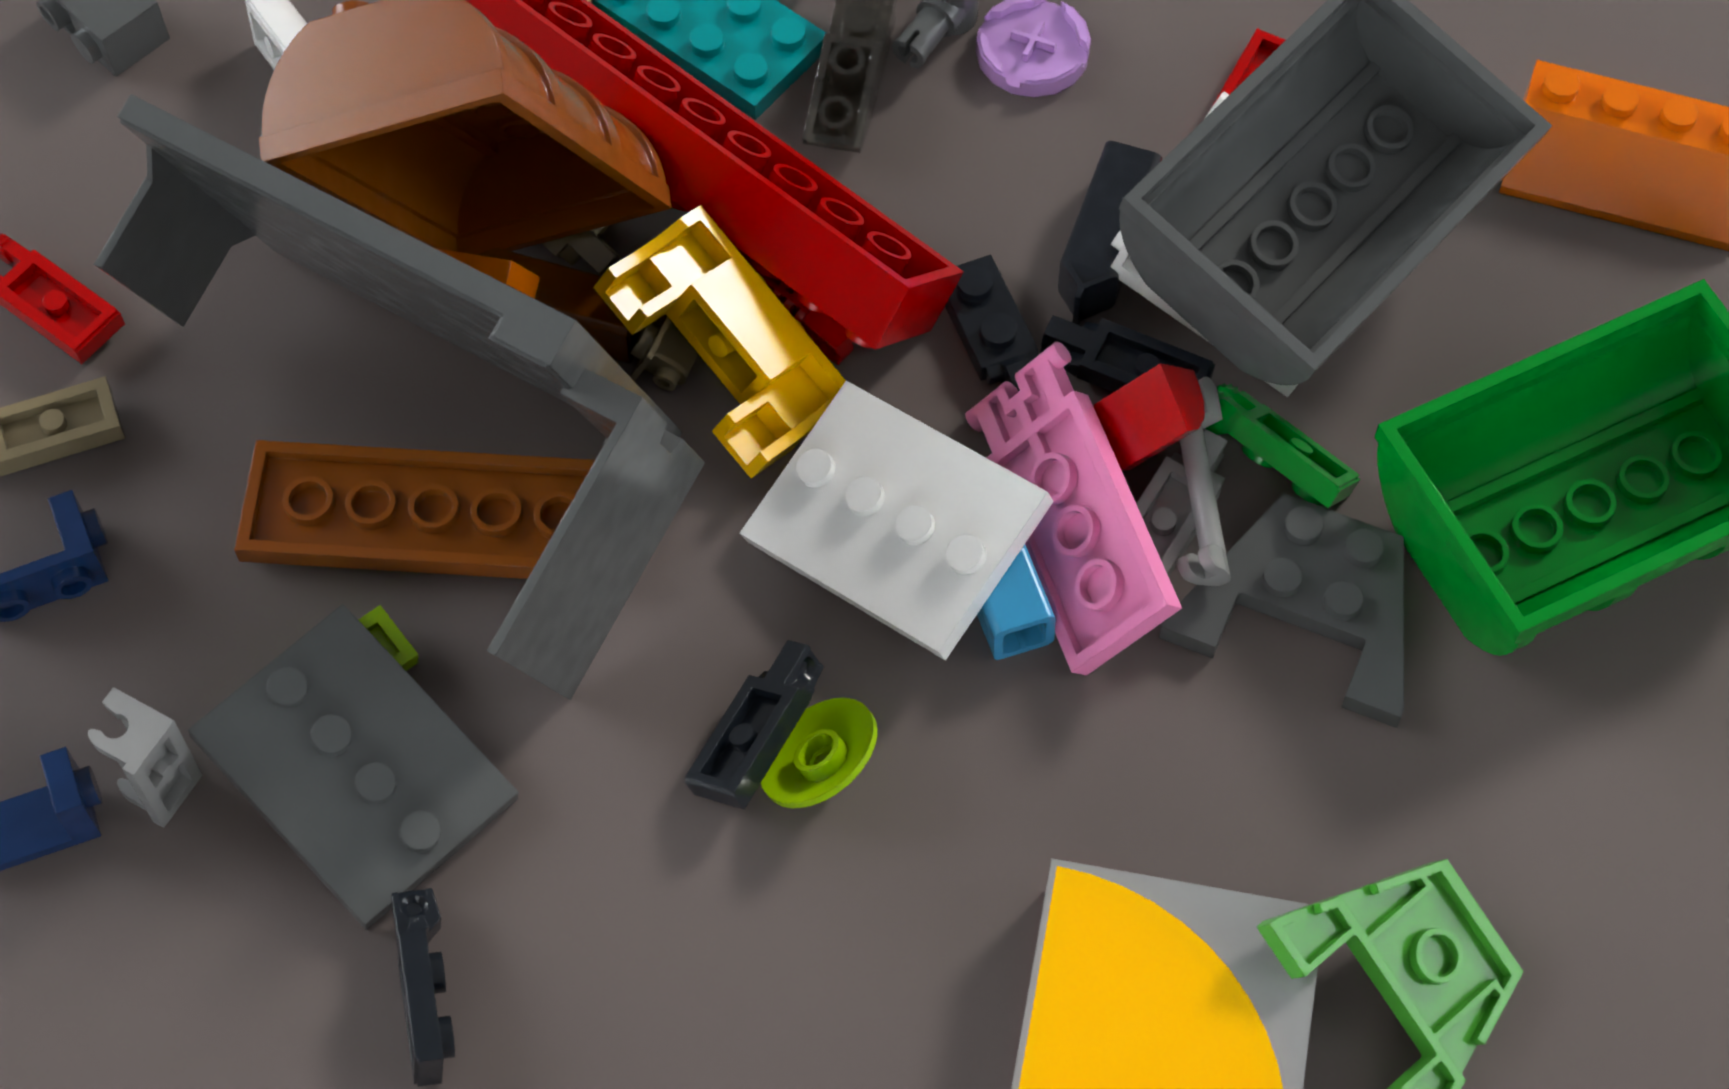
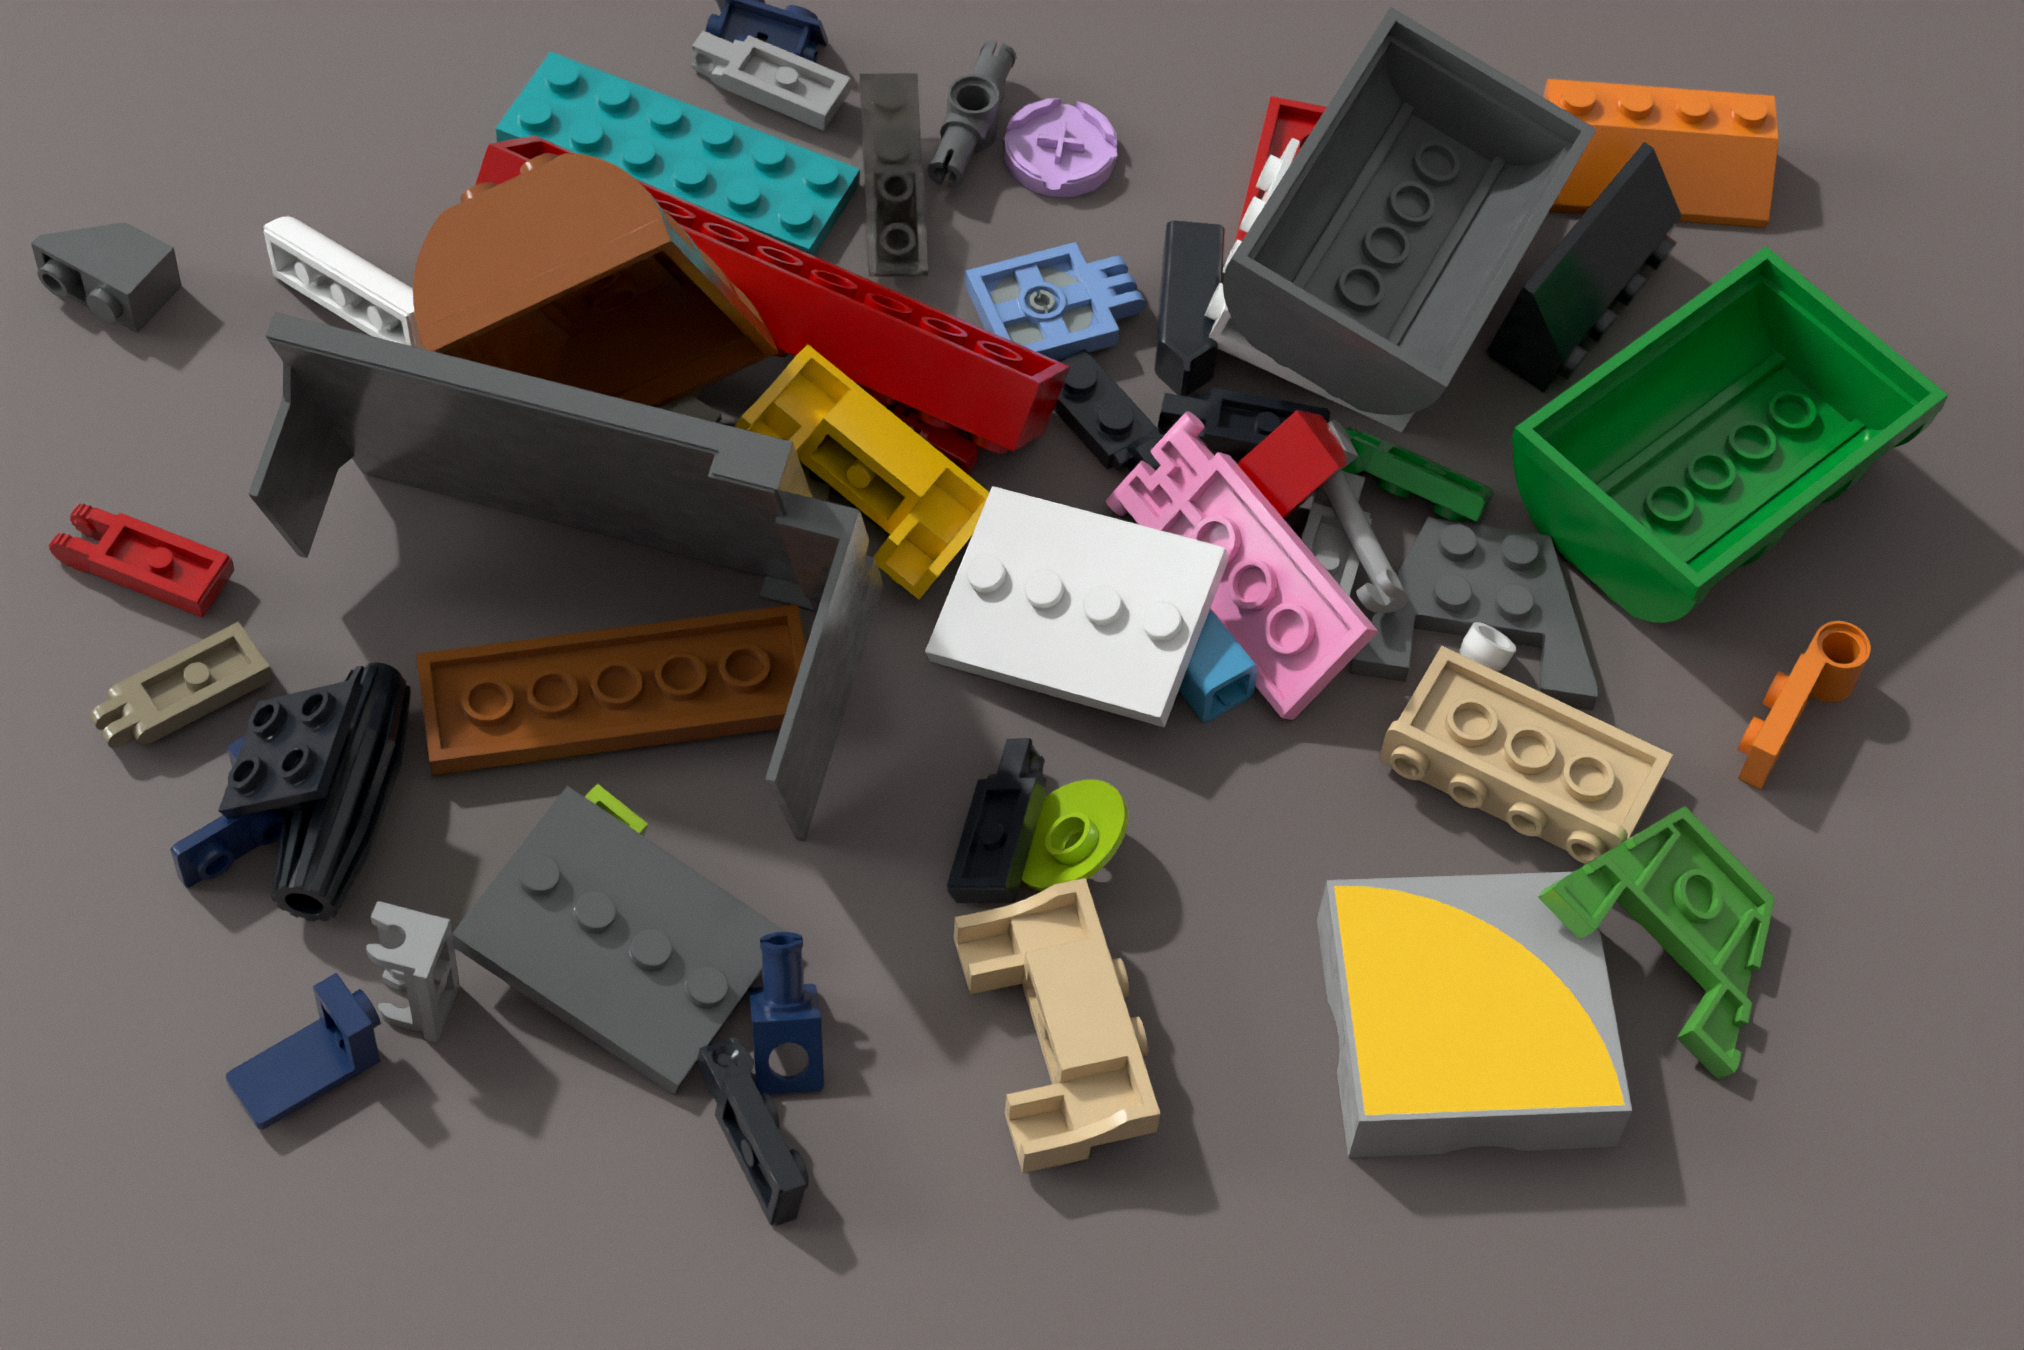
camera: 20 degrees left, 5 degrees down
none -> black plate [218,662,411,922]
none -> dark blue bracket [749,932,824,1095]
none -> tan bracket [953,878,1161,1173]
none -> medium blue piece [965,242,1146,361]
none -> tan bracket [1379,646,1673,864]
none -> white hinge [1460,622,1516,672]
none -> black slope [1486,142,1682,393]
none -> orange plate [1737,621,1871,790]

